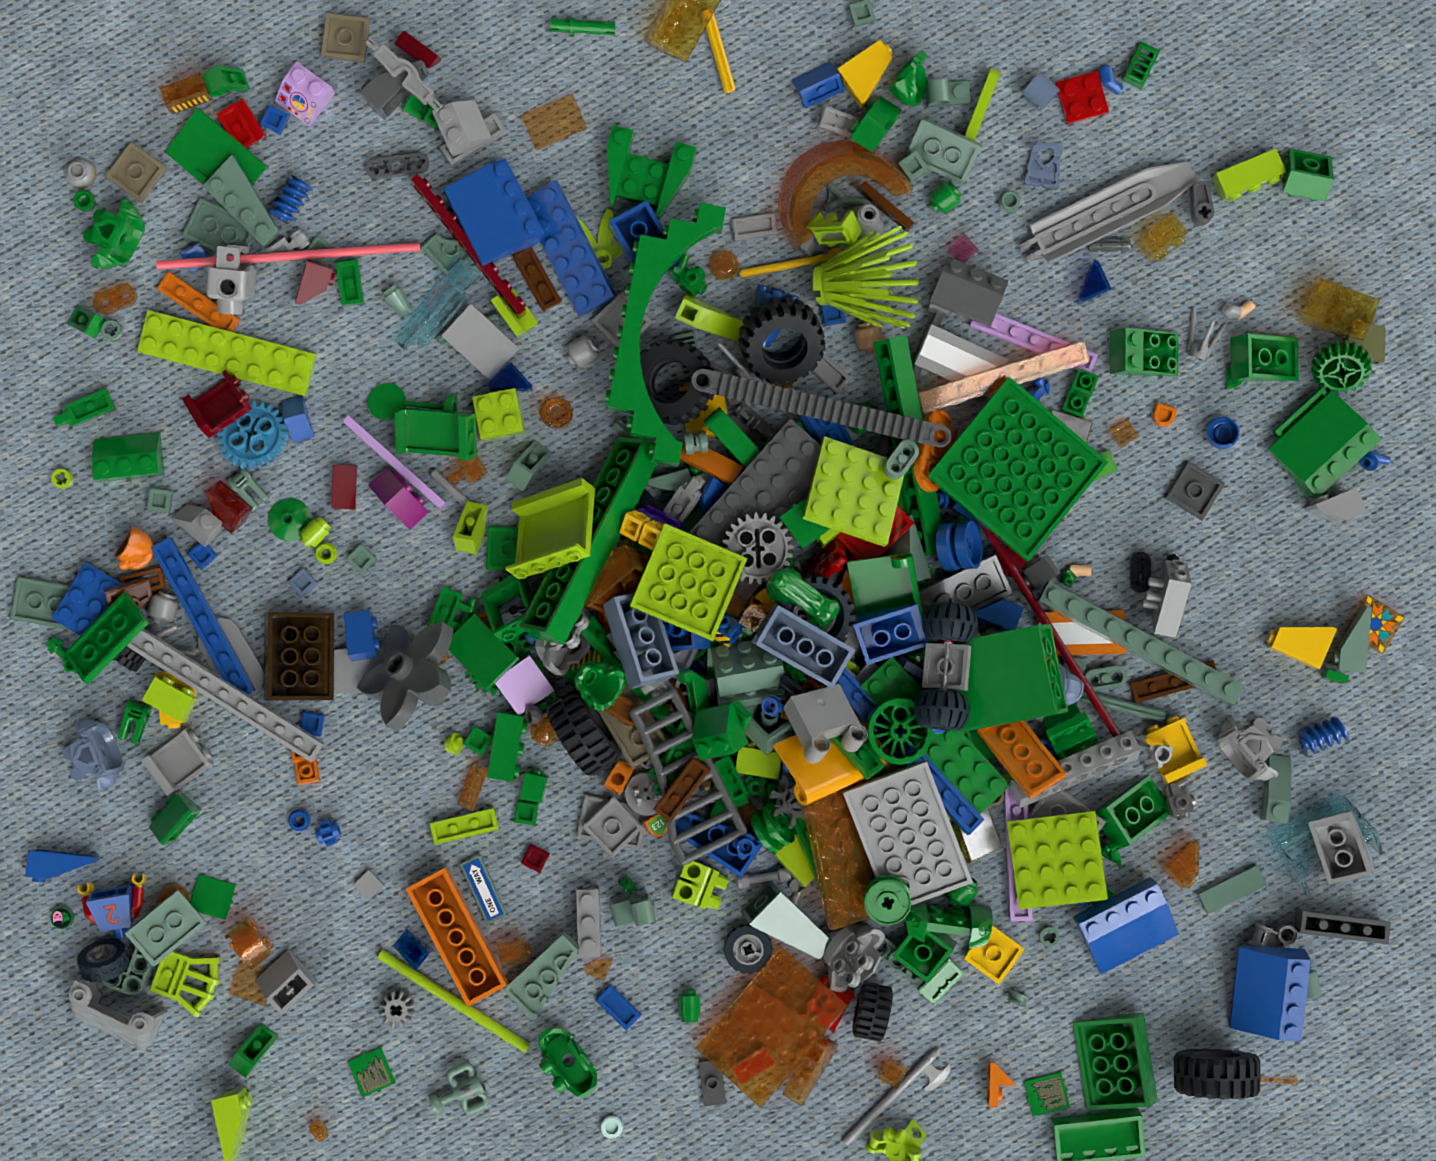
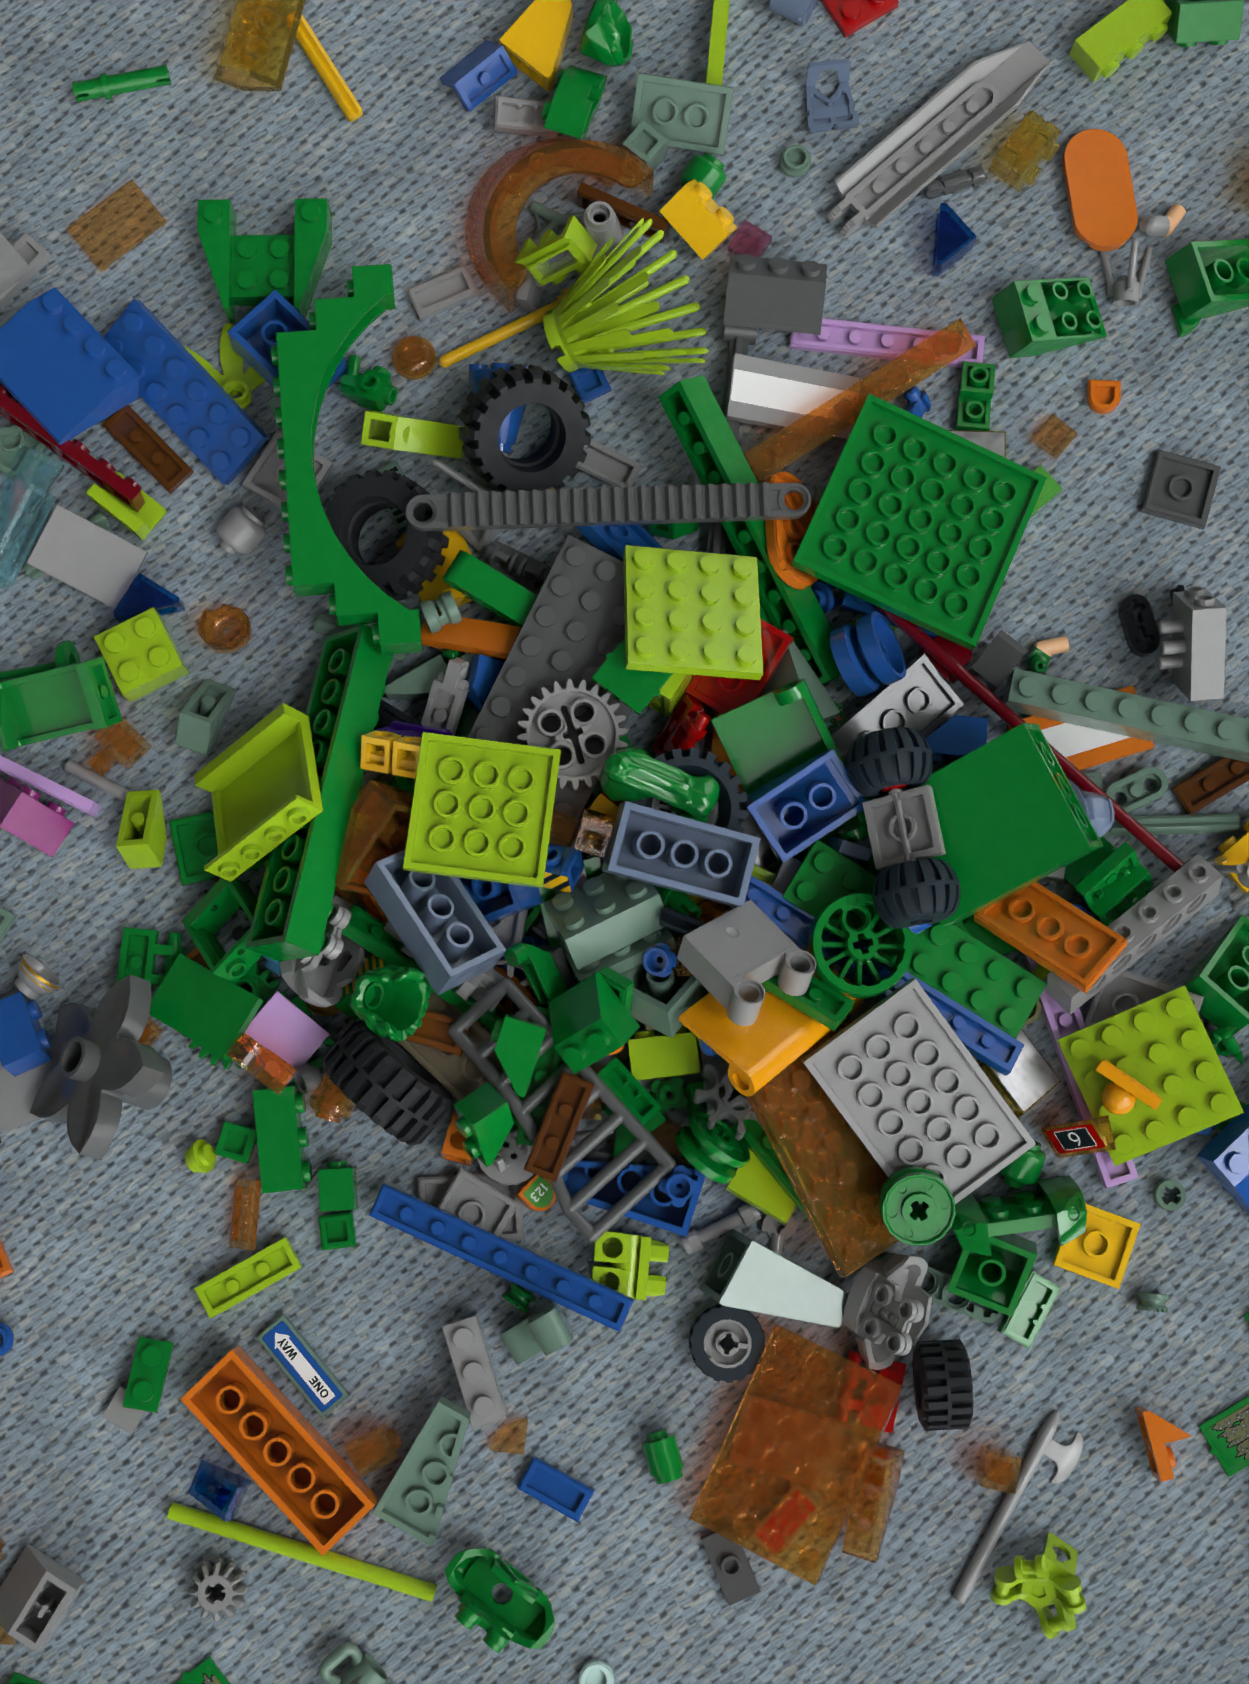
camera: 15 degrees left, 5 degrees down
blue gear [315,818,341,847] -> none
dark red tile [521,844,550,873] -> none
medium nougat head [854,321,884,353] -> none
sand green plate [883,440,919,480] -> none
sand green plate [926,79,971,107] -> none
dark grey piece [1190,181,1214,226] -> none
blue hair [1206,416,1240,449] -> none
none -> light grey piece [14,954,62,999]
none -> green plate [122,1337,174,1414]
none -> clear orange leg [227,1033,297,1095]
none -> blue tile [369,1183,634,1332]
none -> green slope [454,1082,514,1167]
none -> green slope [491,1014,548,1098]
none -> yellow brick [659,179,738,260]
none -> slope [1041,1115,1116,1158]
none -> orange tile [1062,129,1138,251]
none -> light orange tile [1094,1059,1162,1115]

